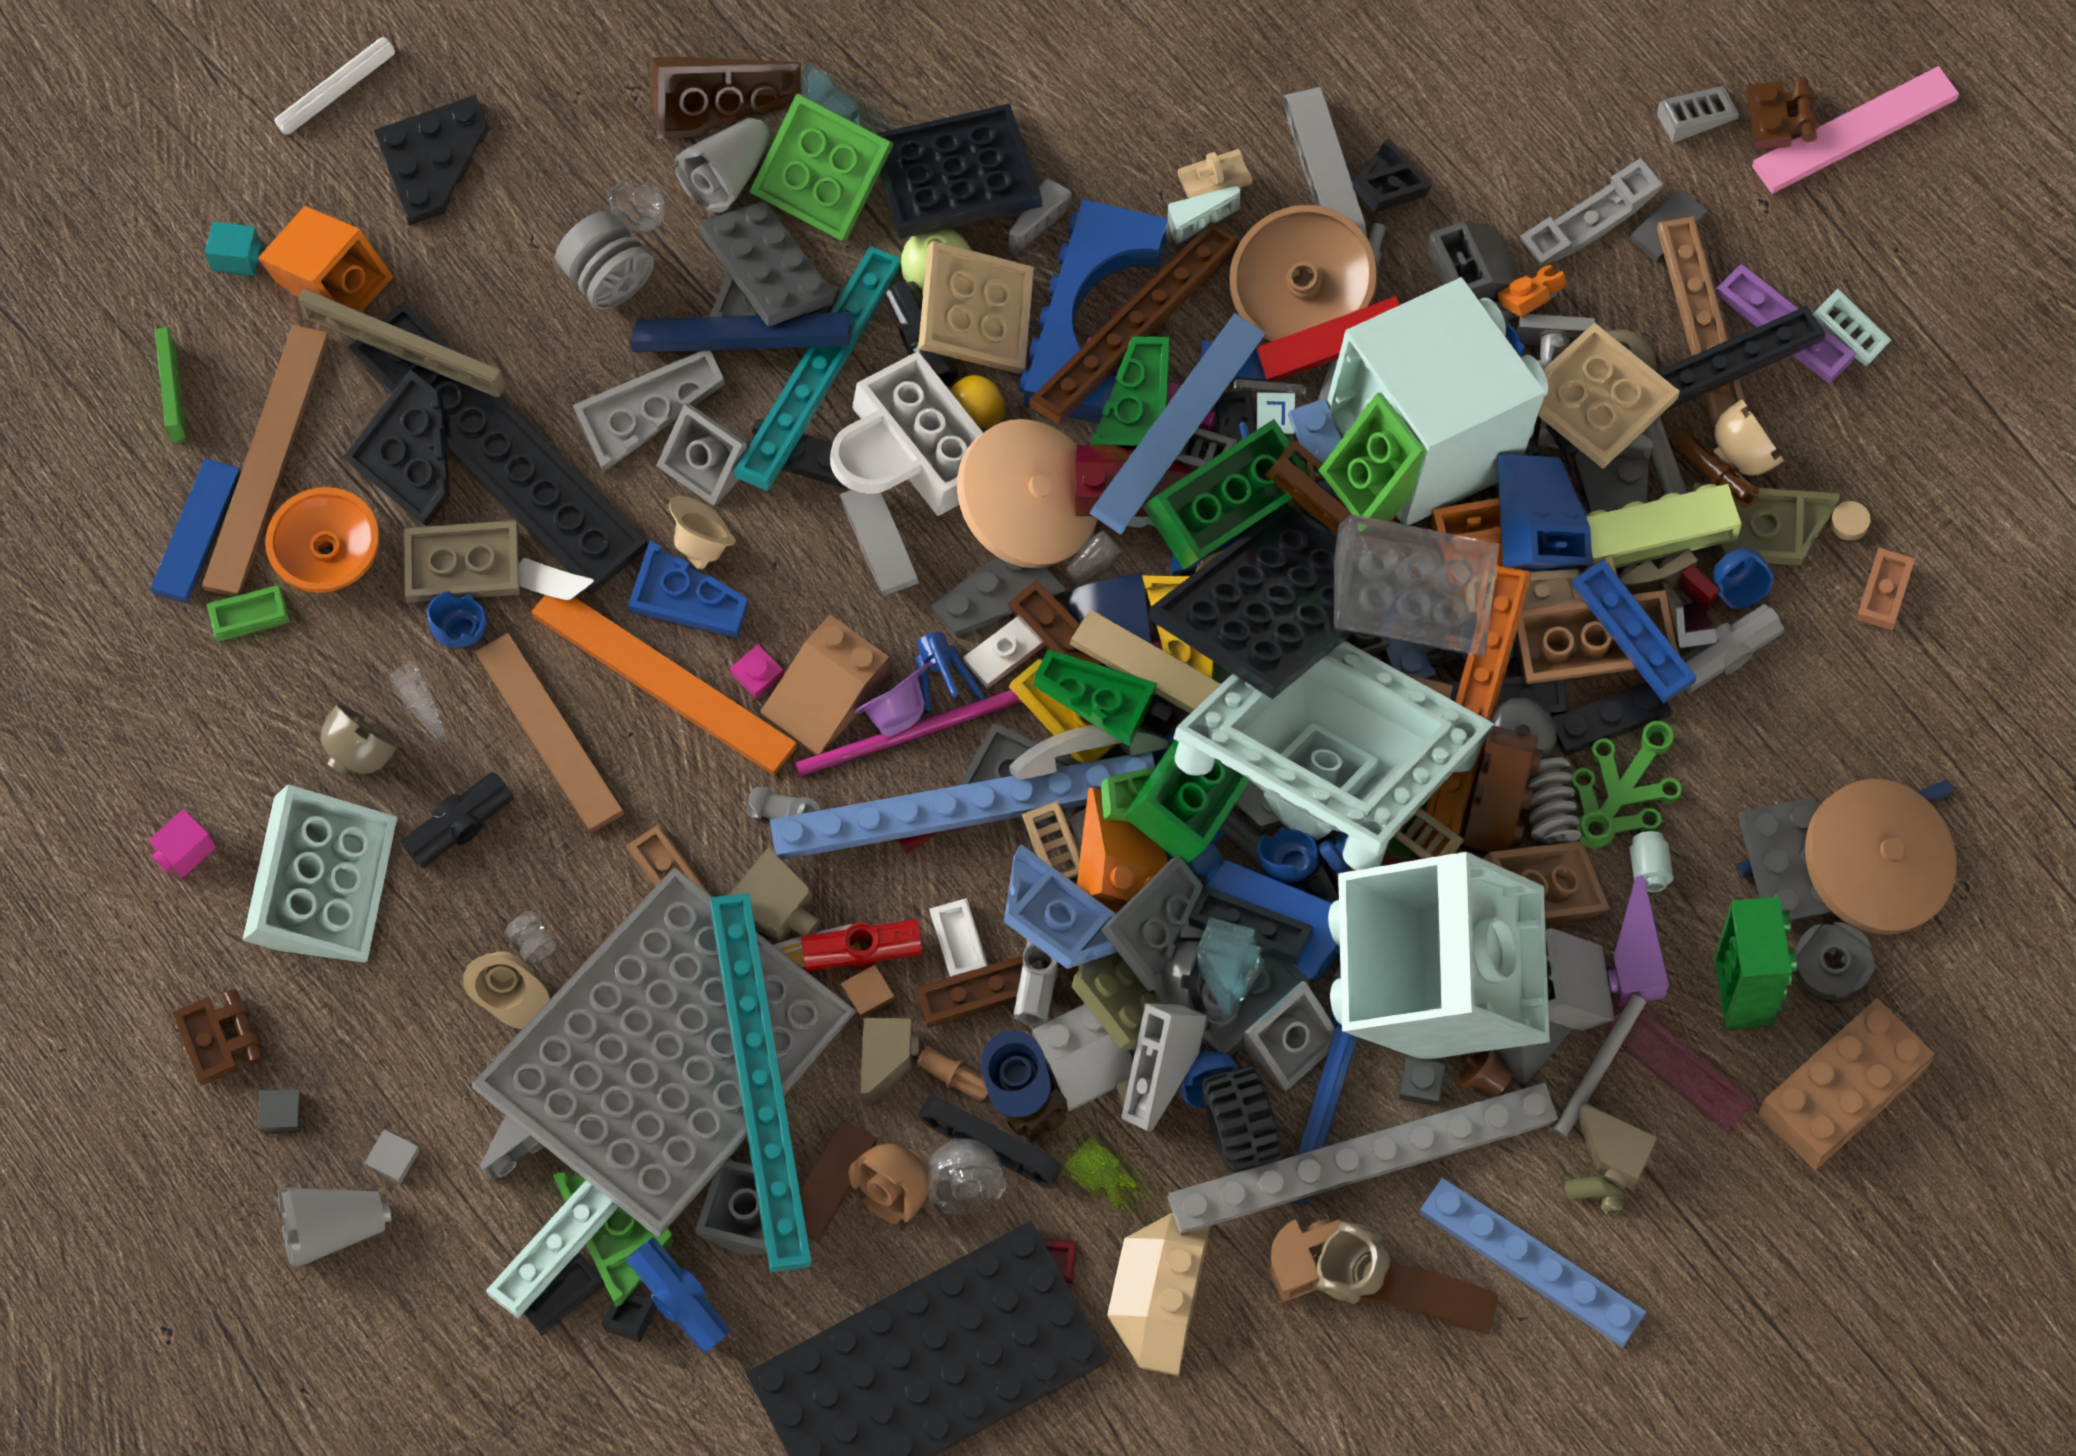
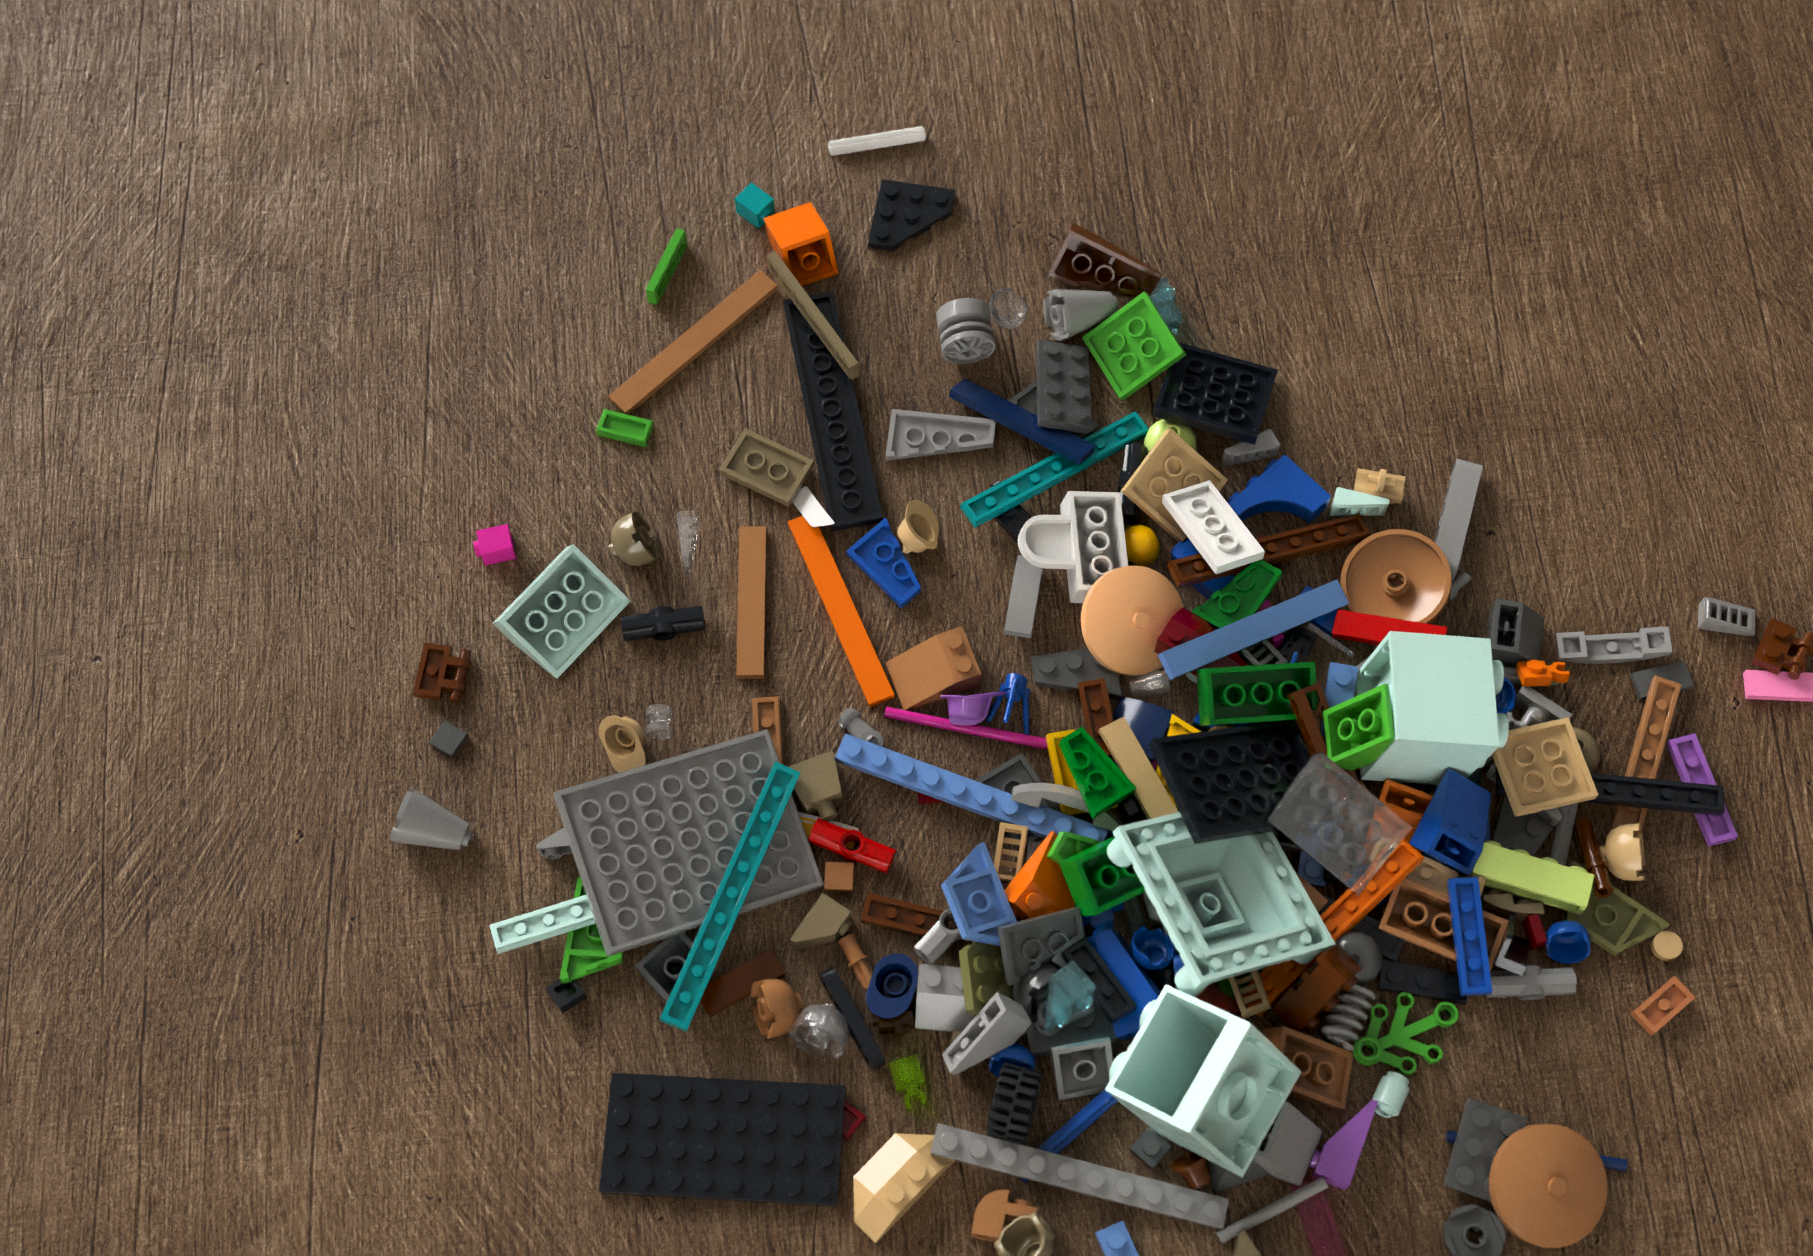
camera: 30 degrees right, 0 degrees up
blue tile [150,459,241,604] -> none
orange dish [265,487,380,593] -> none
black plate [342,369,450,526] -> none
light grey tile [364,1129,420,1184] -> none
blue hair [426,591,488,648] -> none
black plate [523,1252,605,1336] -> none
blue piece [625,1237,731,1353] -> none
light grey slope [656,403,747,506] -> none
dark pink plate [730,645,784,699] -> none
white tile [930,898,988,977] -> none
white plate [963,617,1045,689] -> none
light aqua brick [1256,393,1295,443] -> none
black wing [1352,139,1432,212] -> none
green brick [1714,896,1797,1030] -> none
light aqua slope [1813,289,1891,366] -> none
none -> white plate [1162,480,1265,574]

